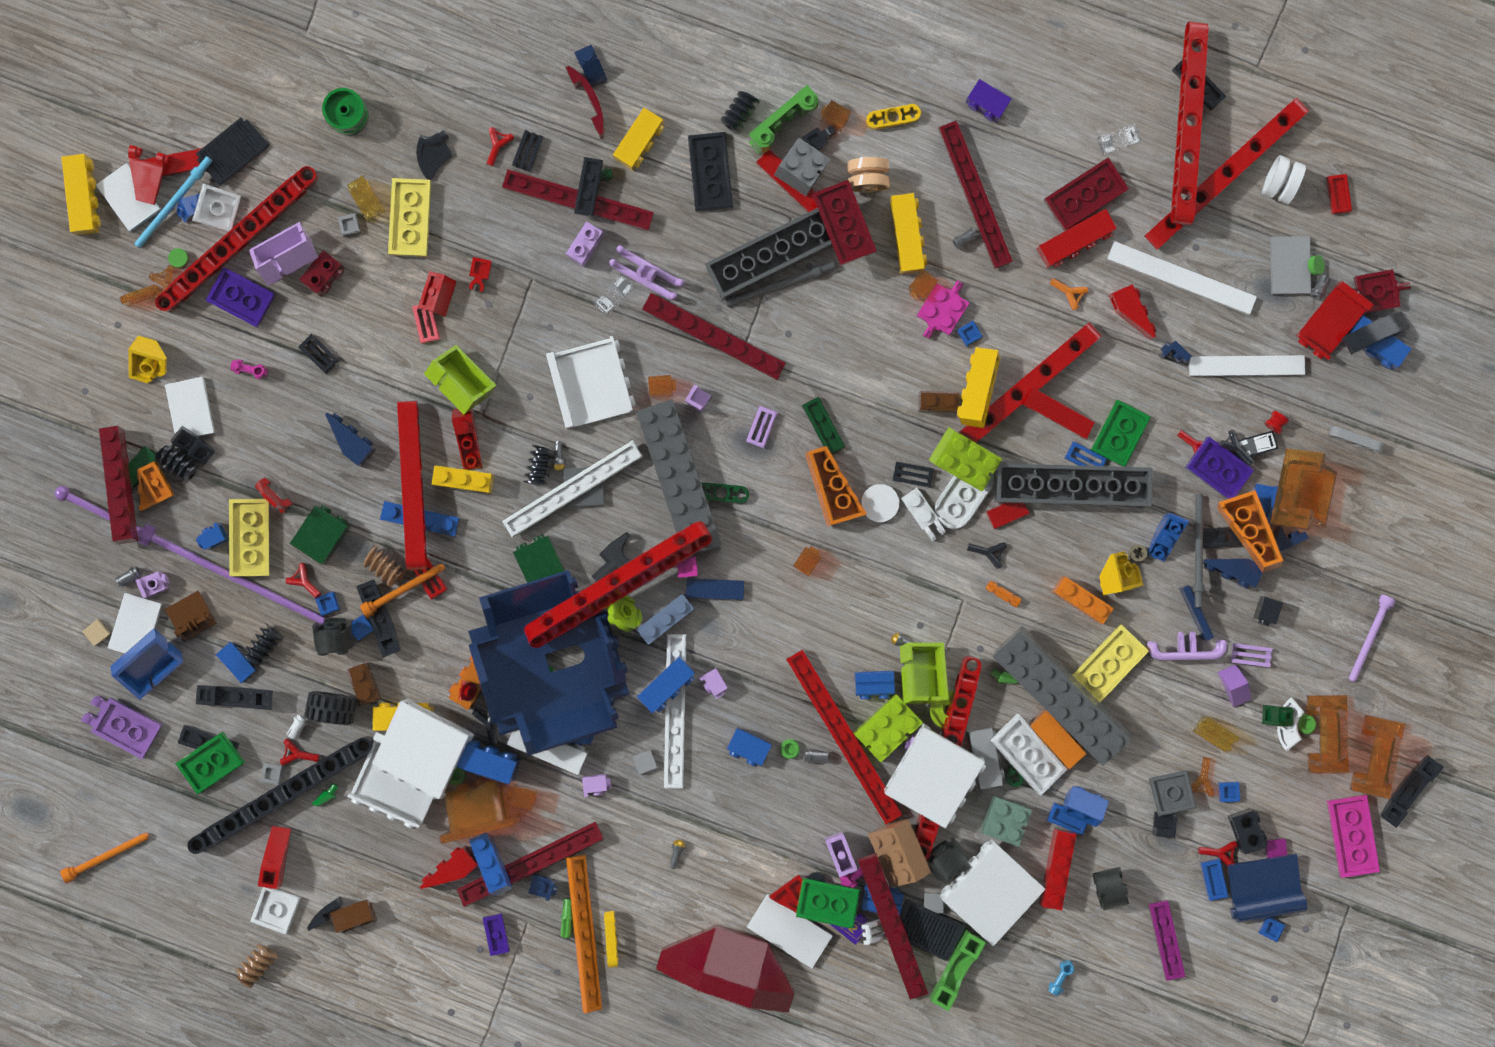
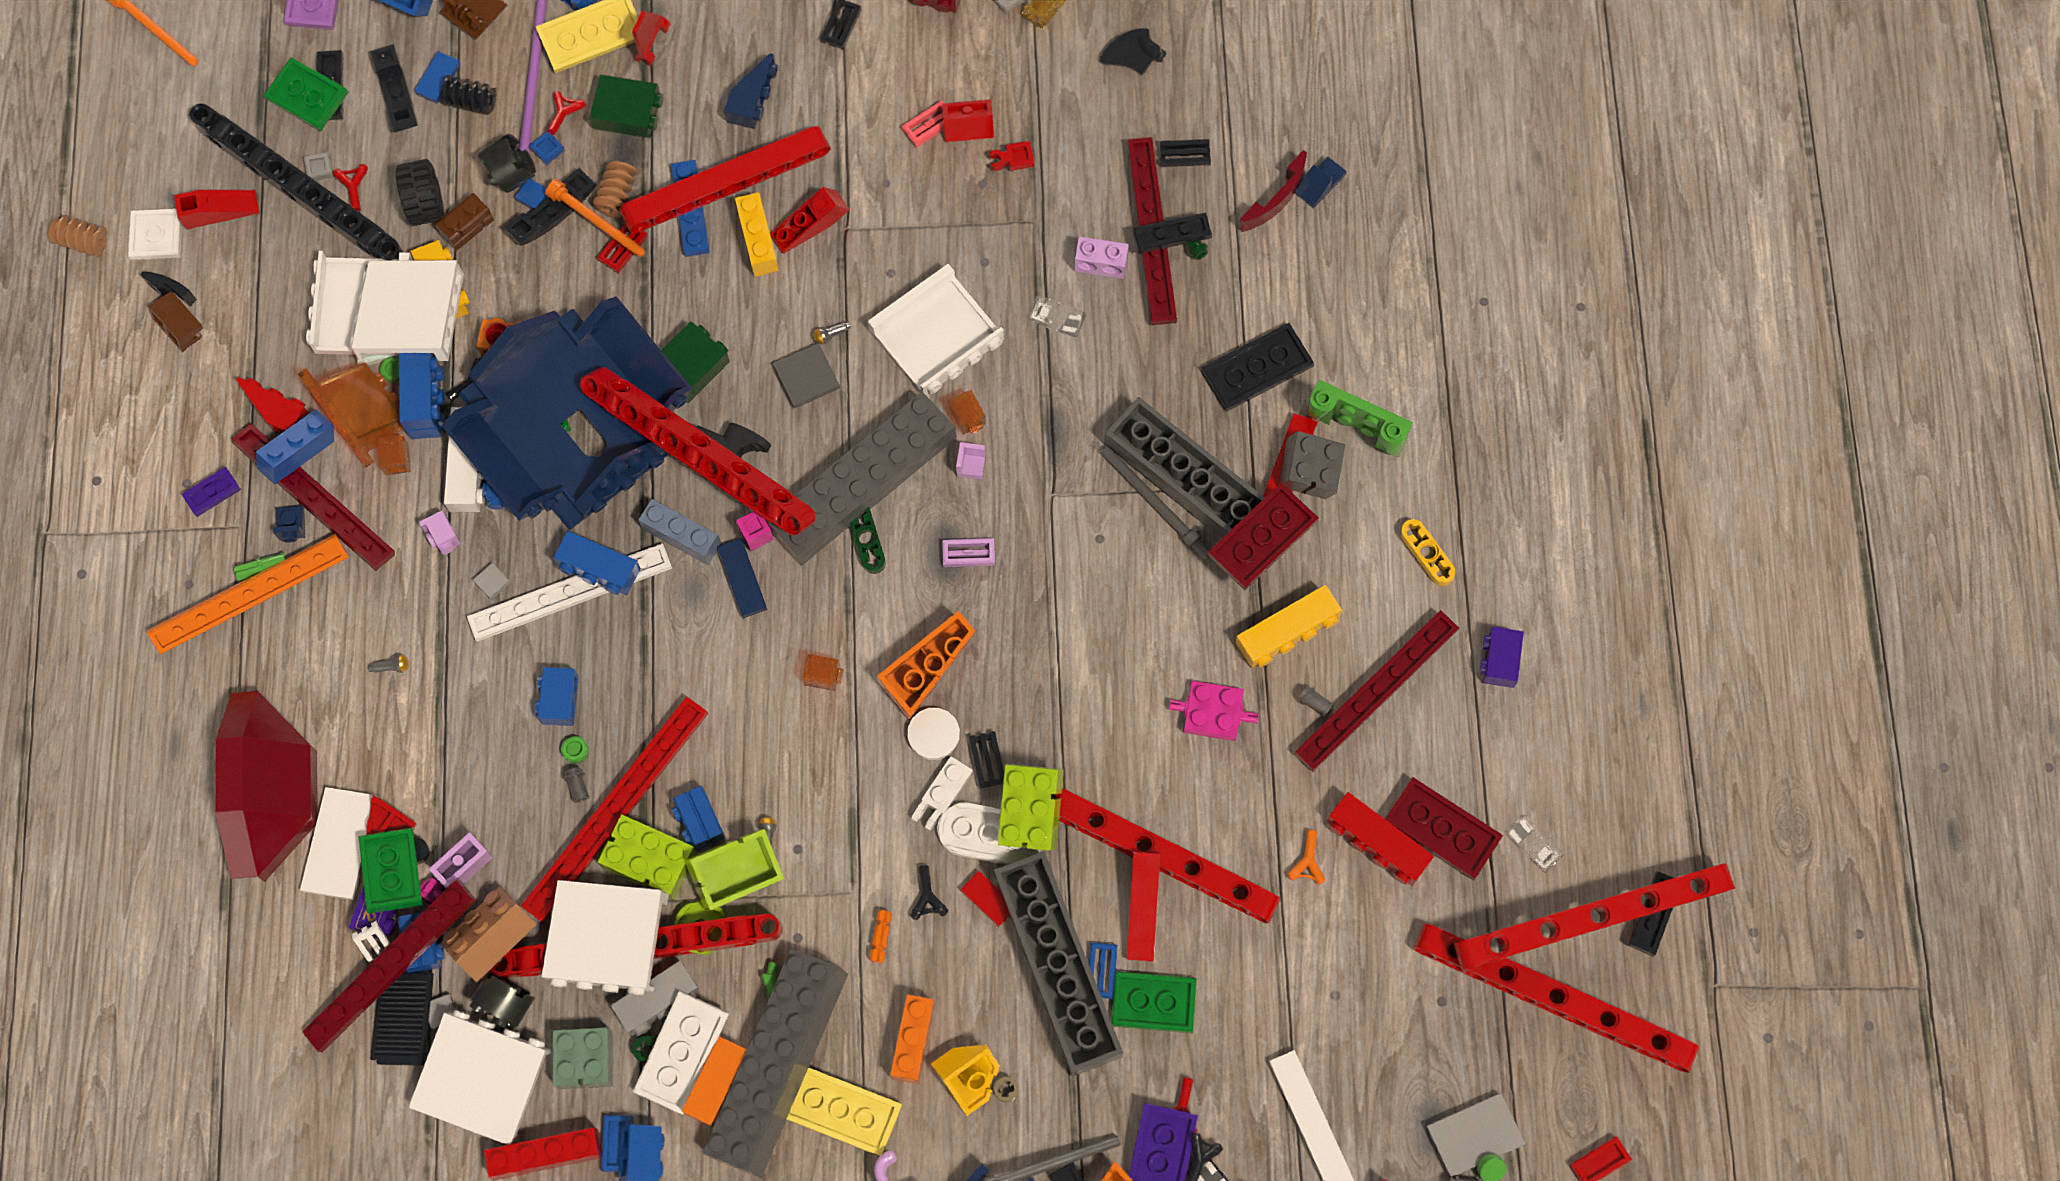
camera: 70 degrees right, 15 degrees down
white pin [286,714,308,740] -> none
green bar [312,783,339,807] -> none
light yellow plate [388,178,431,257] -> none
lime piece [424,345,496,415] -> none
red piece [486,127,514,167] -> none
white tile [502,440,643,538] -> none
black piece [523,445,555,486] -> none
yellow beam [604,911,618,968] -> none
lime plate [608,595,642,632] -> none
lavender piece [609,246,684,300] -> none
yellow brick [613,107,665,171] -> none
dark red plate [642,293,786,380] -> none
lavender brick [699,668,728,699] -> none
black piece [721,91,760,135] -> none
black plate [802,125,836,150] -> none
dark green tile [802,396,845,454] -> none
clear orange brick [820,100,851,132] -> none
light nougat wheel [847,157,890,193] -> none
clear orange brick [907,269,938,301] -> none
reddish brown brick [918,391,959,413] -> none
bright green arch [929,929,986,1011] -> none
blue tile [956,321,983,347] -> none
yellow brick [957,347,1001,428] -> none
white tile [1107,241,1257,315] -> none
red slope [1108,284,1157,340] -> none
blue slope [1147,513,1189,562] -> none
dark blue bracket [1159,340,1192,363] -> none
white wheel [1262,155,1306,205] -> none

